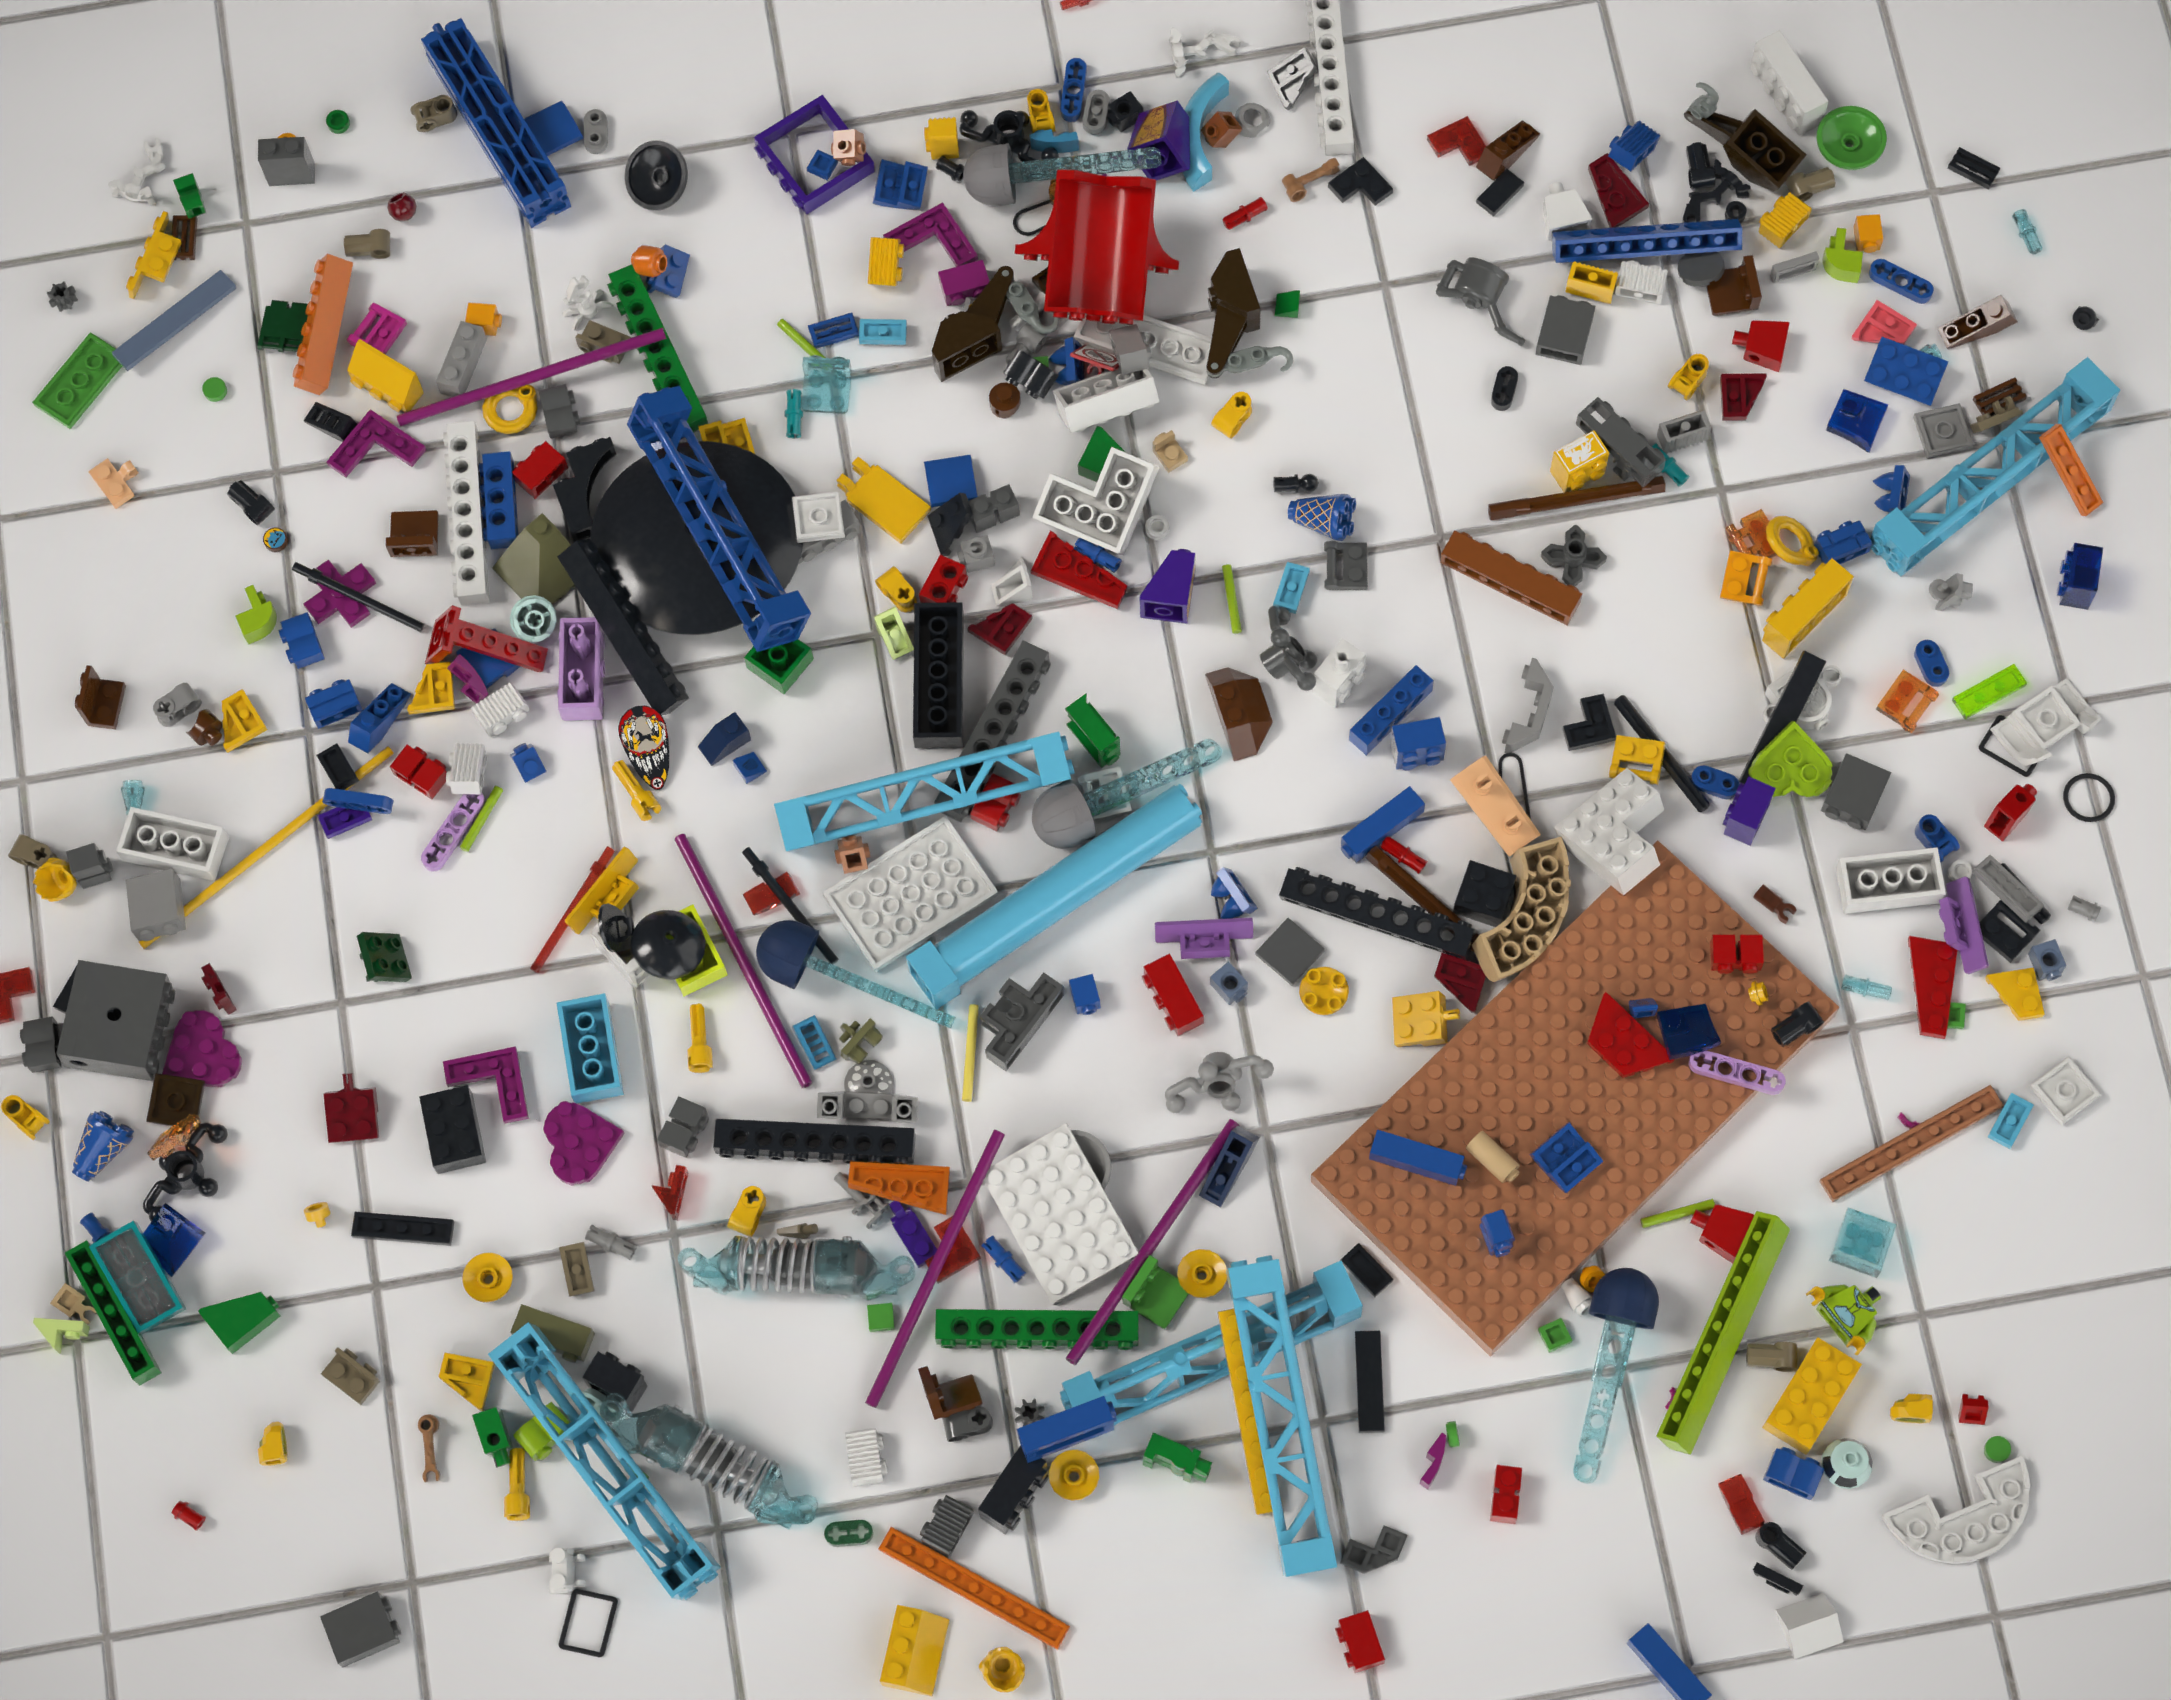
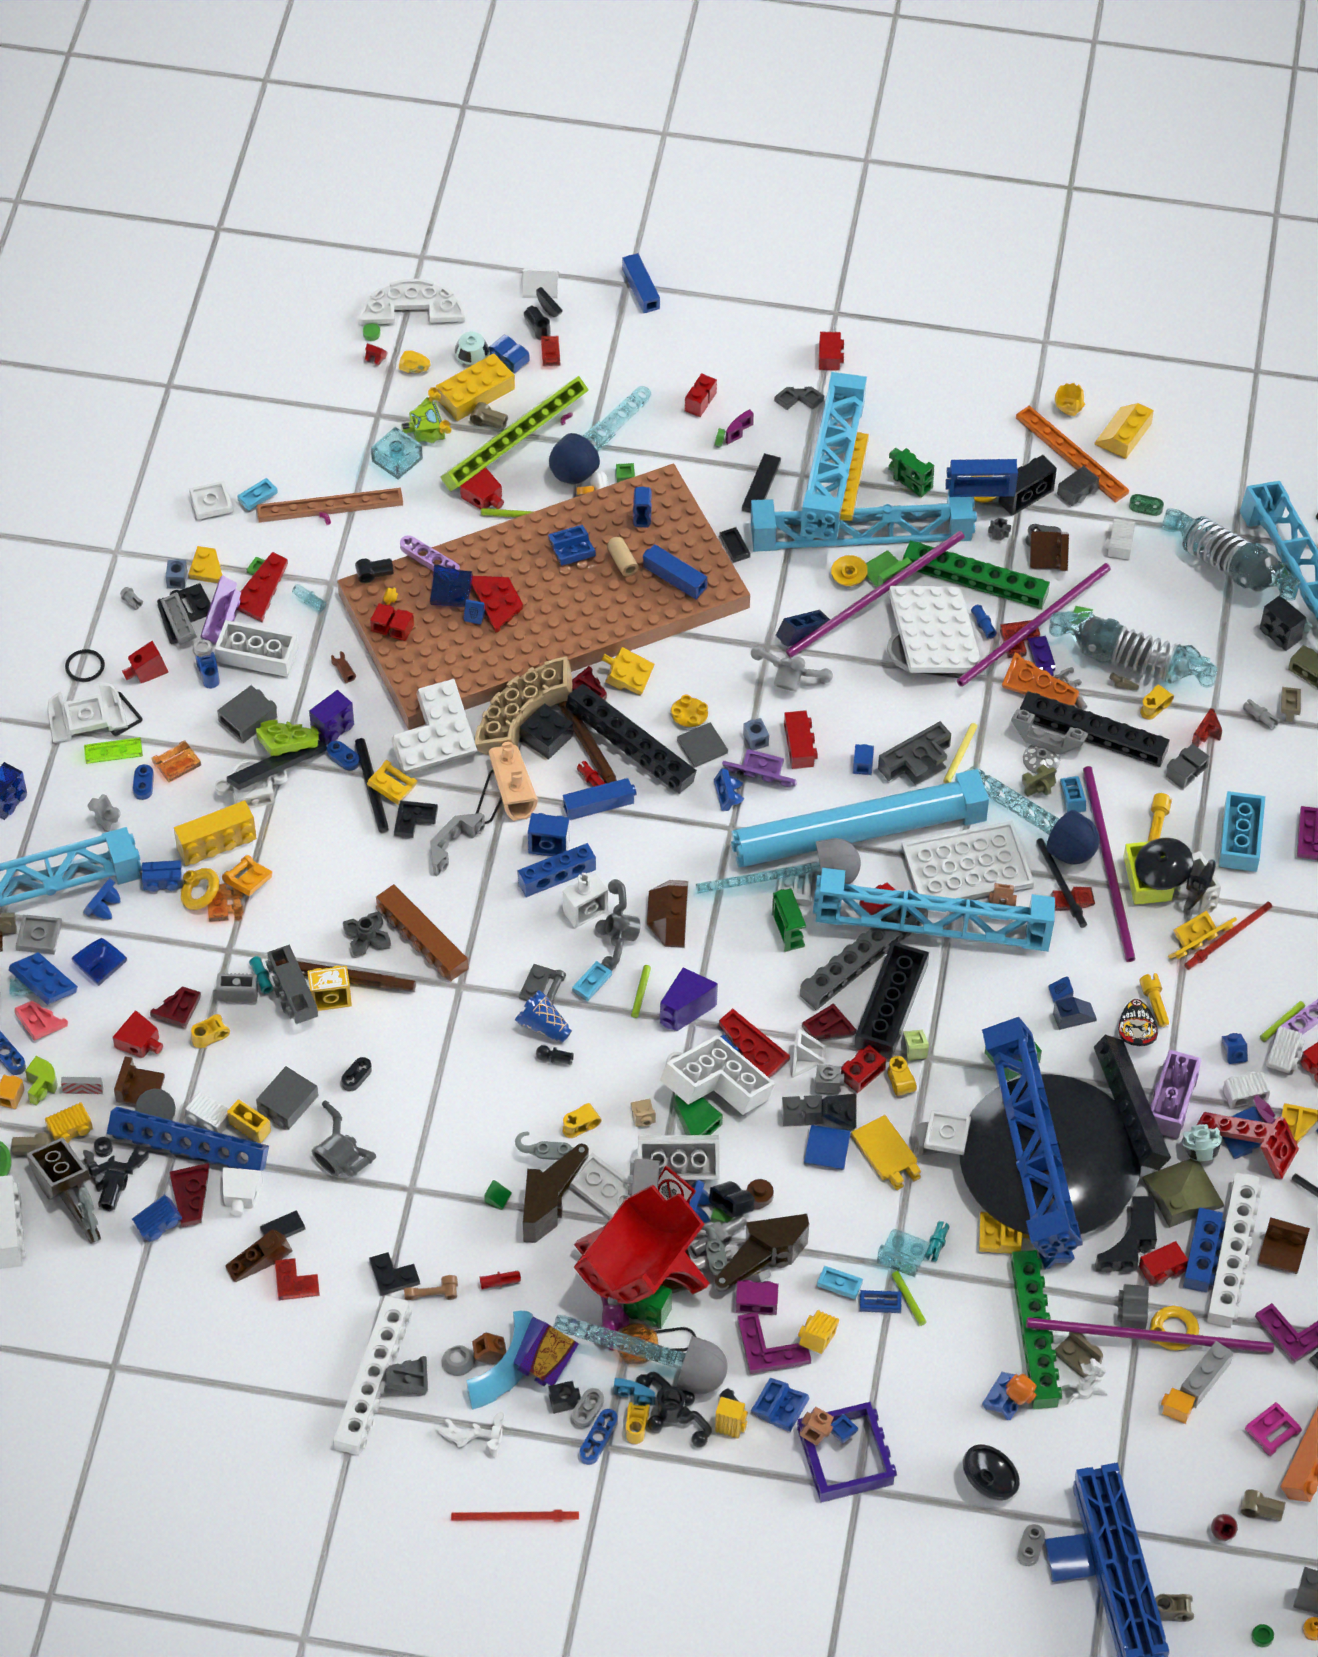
camera: 165 degrees left, 15 degrees down
yellow slope [347,339,424,413] -> none
magenta plate [543,1101,625,1186] -> none

